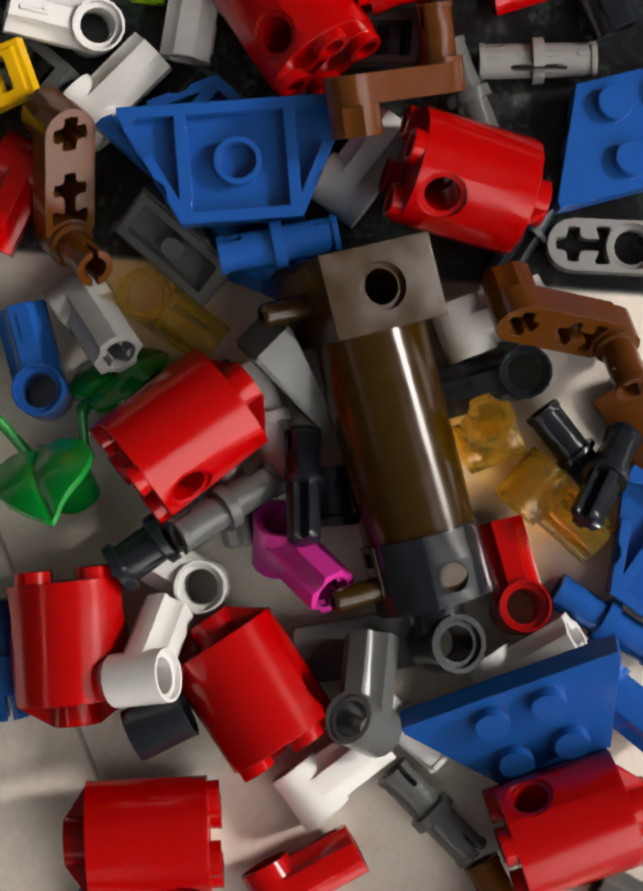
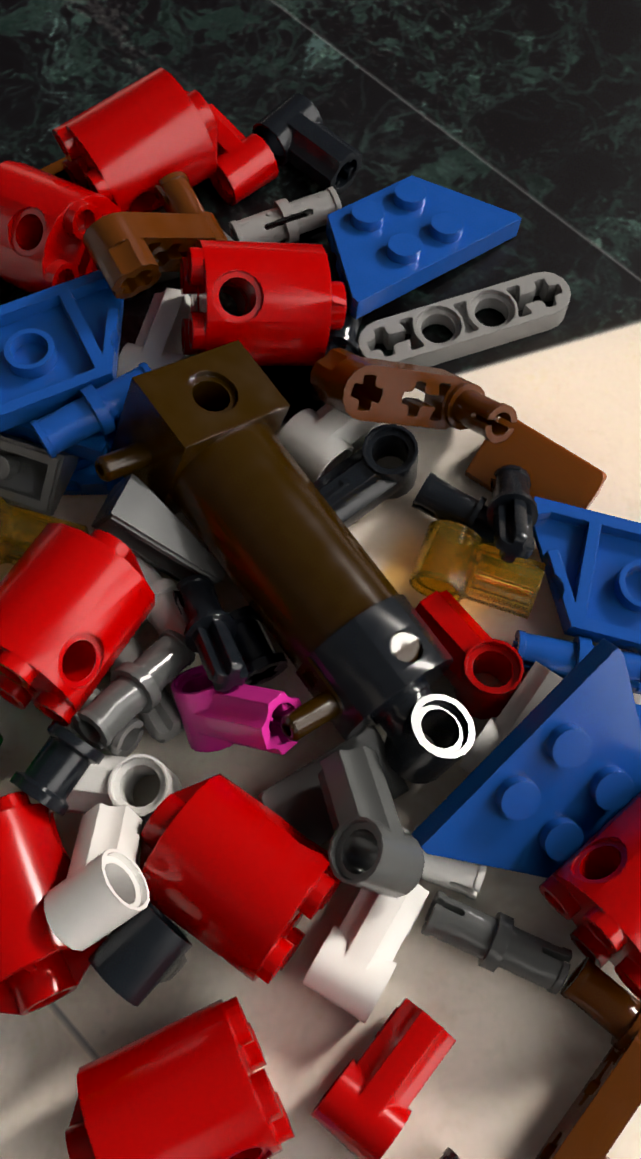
camera: 20 degrees left, 20 degrees down
clear yellow piece [452,393,526,475] -> none

